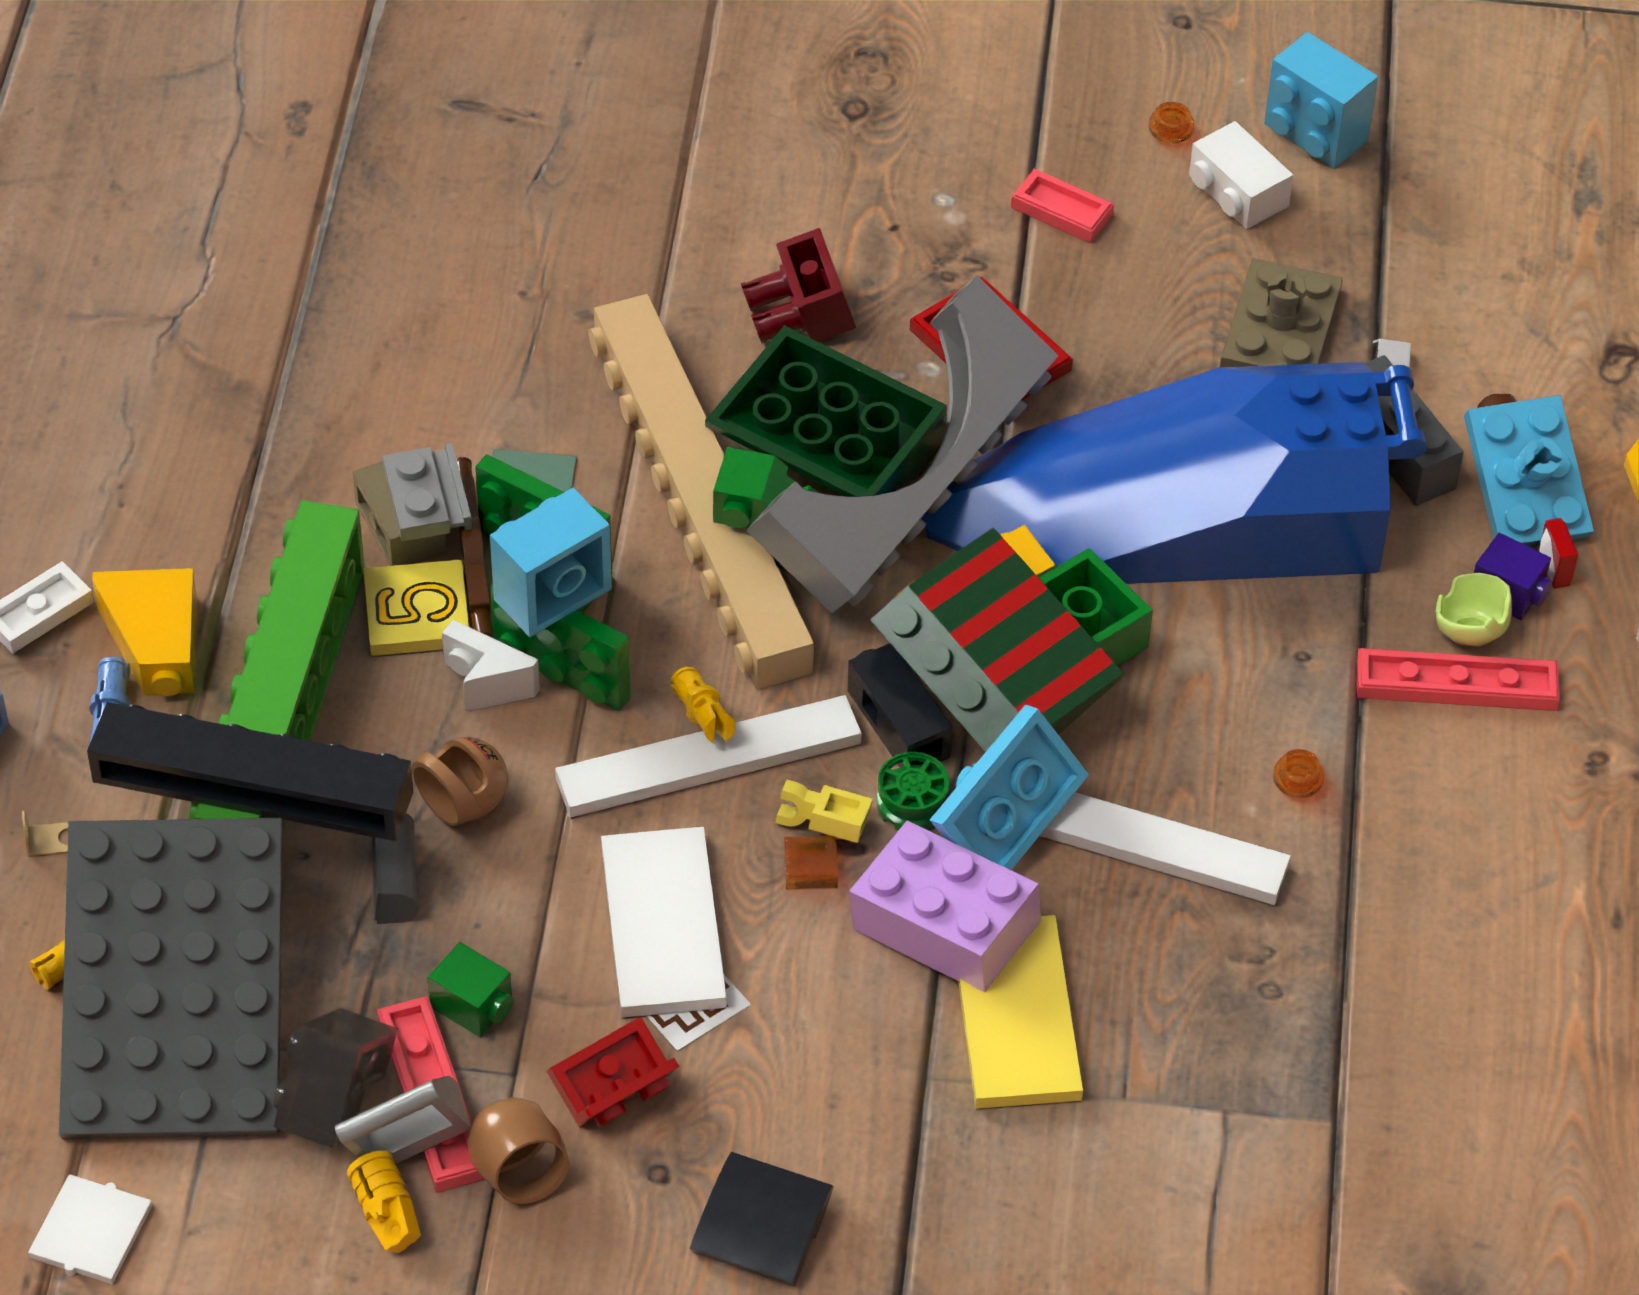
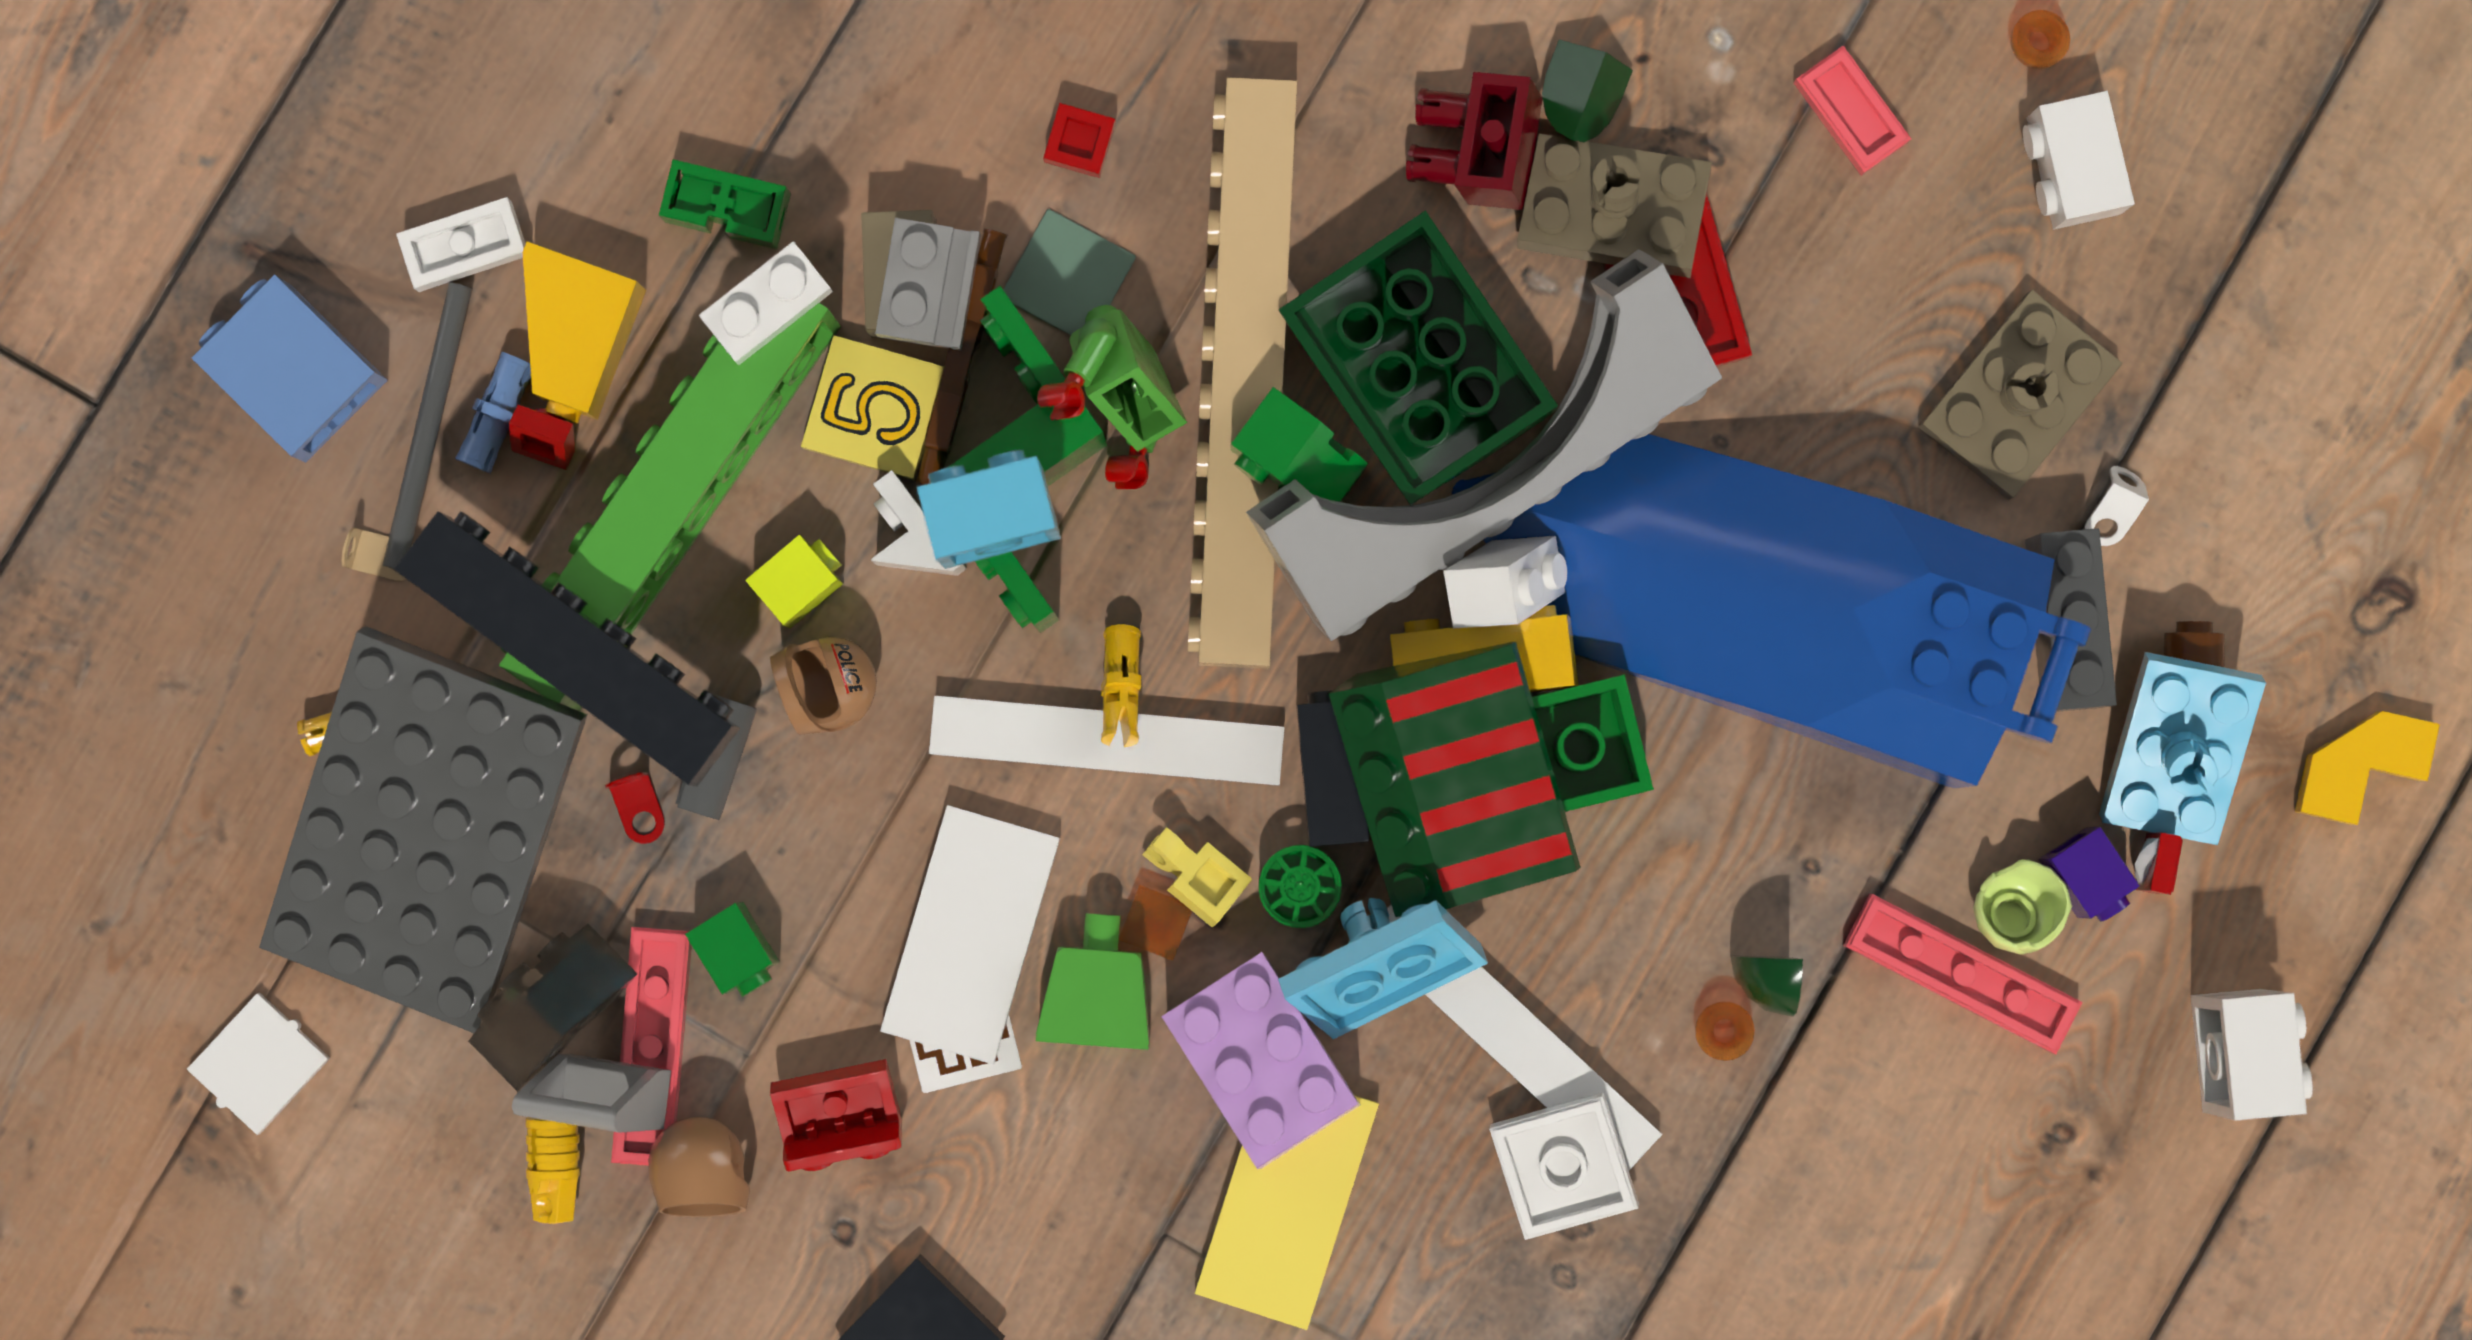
camera: 25 degrees right, 35 degrees up
medium azure brick [1264,31,1378,169] -> none
none -> dark grey piece [382,283,472,569]
none -> red plate [509,405,575,470]
none -> red piece [605,772,665,844]
none -> green piece [659,159,791,249]
none -> white plate [699,241,833,365]
none -> neon yellow brick [745,535,843,629]
none -> bright green torso [1036,913,1150,1050]
none -> bright green torso [1037,305,1187,489]
none -> red plate [1043,103,1116,178]
none -> white brick [1443,536,1567,628]
none -> white tile [1489,1092,1639,1240]
none -> dark tan plate [1517,133,1712,278]
none -> dark green brick [1542,39,1633,143]
none -> dark green brick [1730,955,1803,1017]

